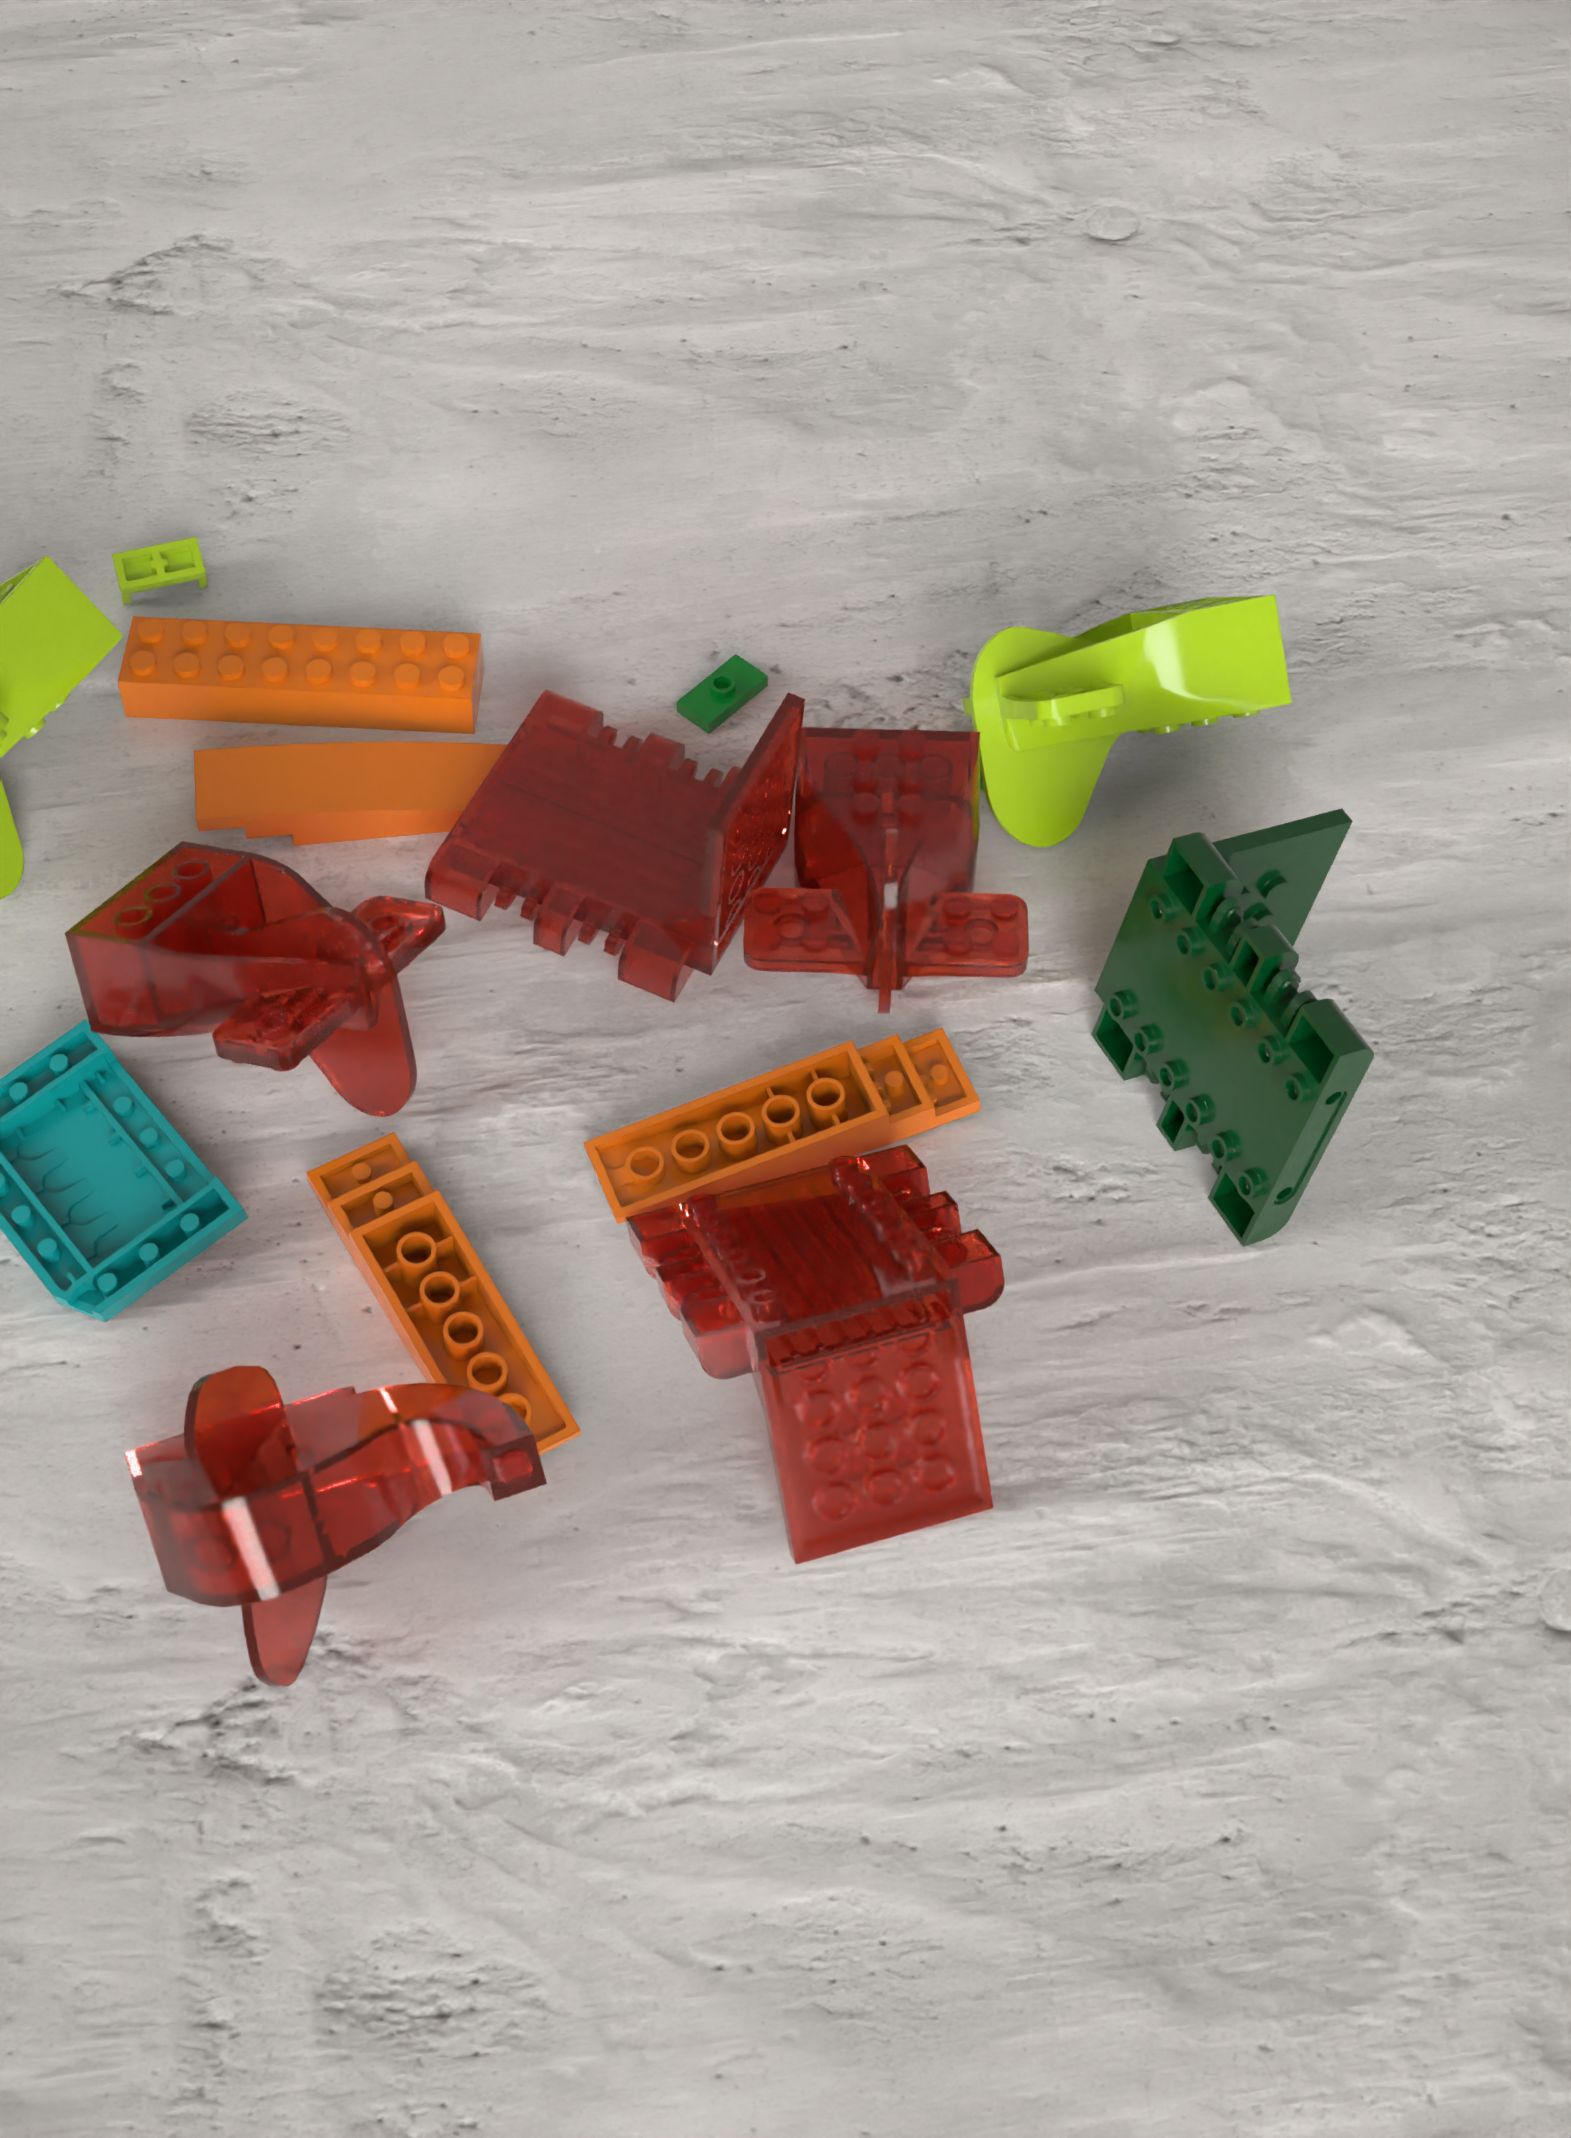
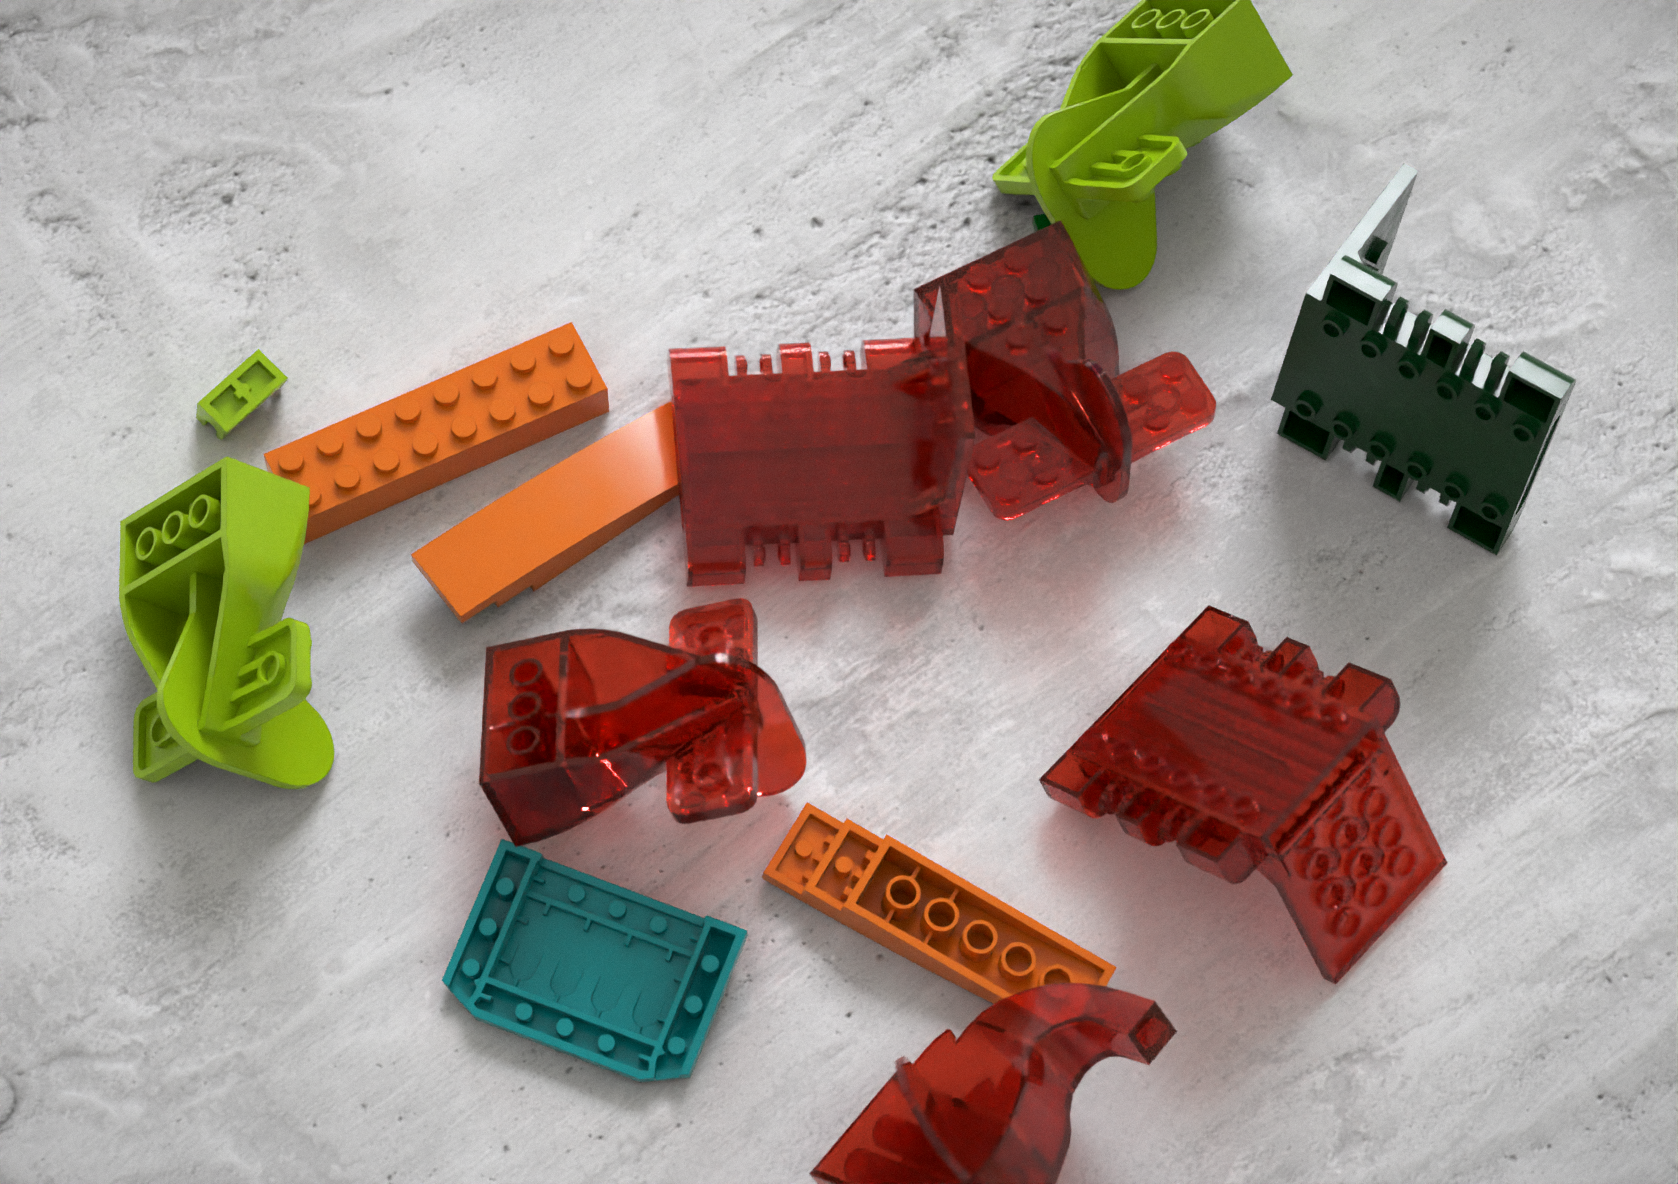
camera: 30 degrees left, 10 degrees up
orange slope [583,1028,981,1224] -> none
green plate [677,654,768,734] -> none

